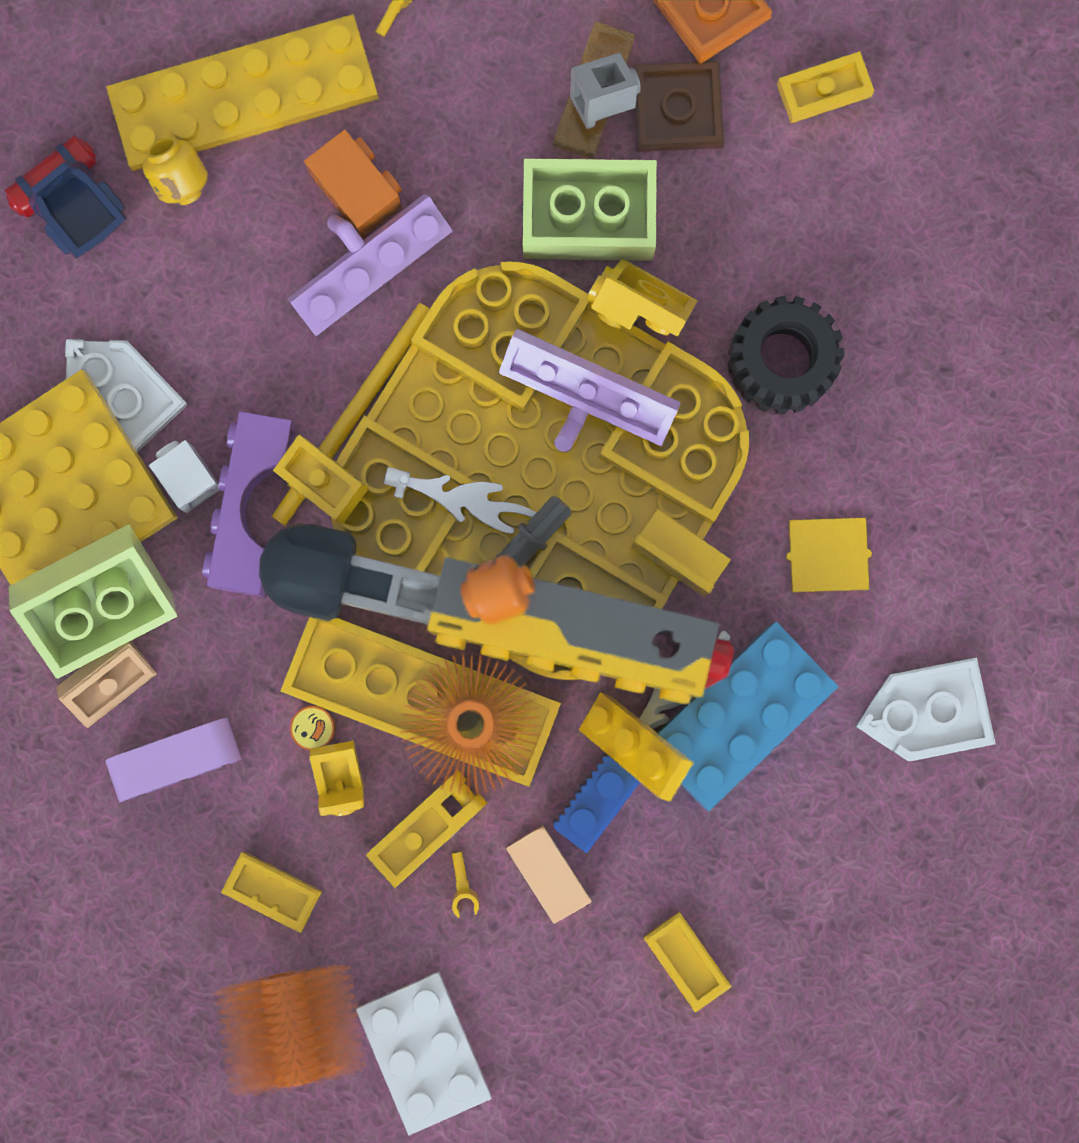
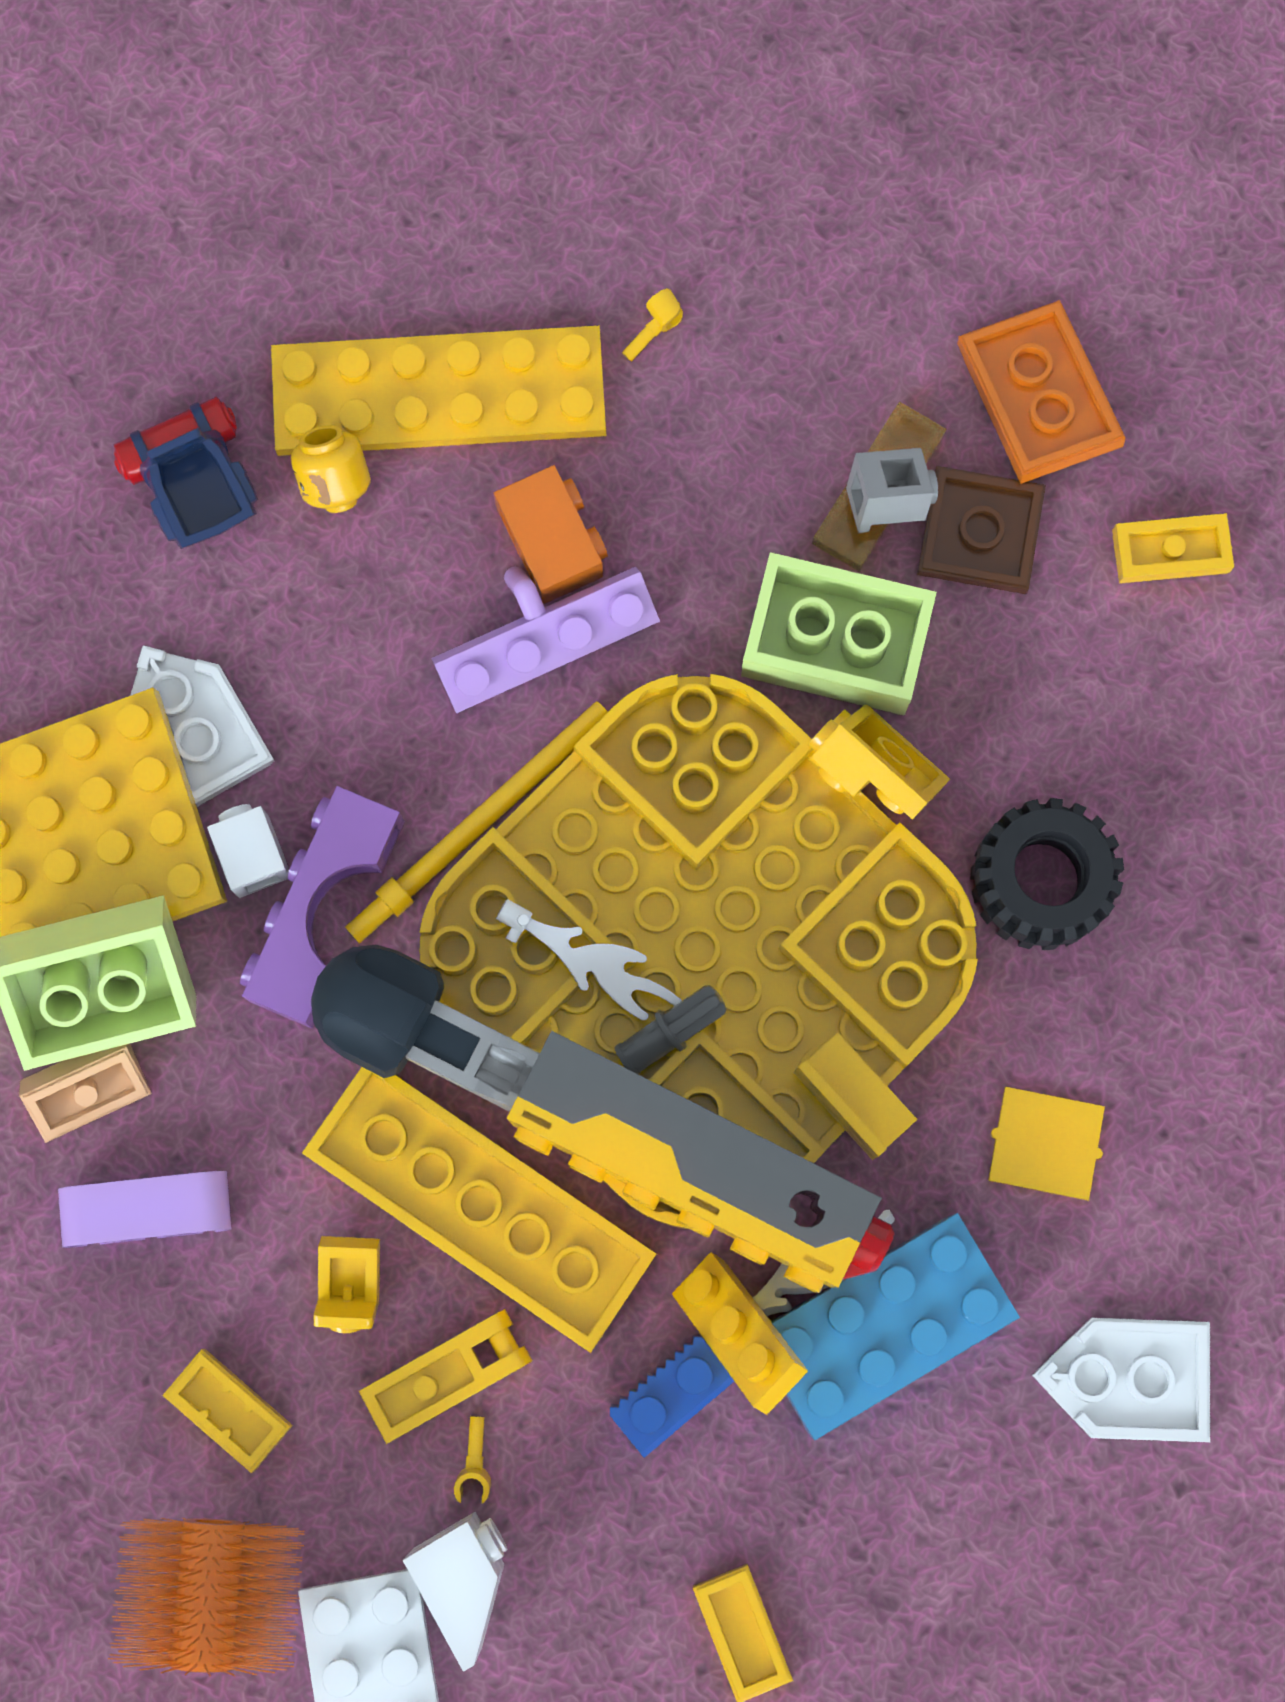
camera: 15 degrees right, 5 degrees down
yellow plate [273,435,369,524] -> none
light yellow tile [290,706,336,750] -> none
orange piece [400,654,540,795] -> none
orange head [461,555,535,625] -> none
lavender plate [499,329,681,452] -> none
light nougat slope [506,824,592,924] -> none
none -> white slope [403,1512,508,1672]

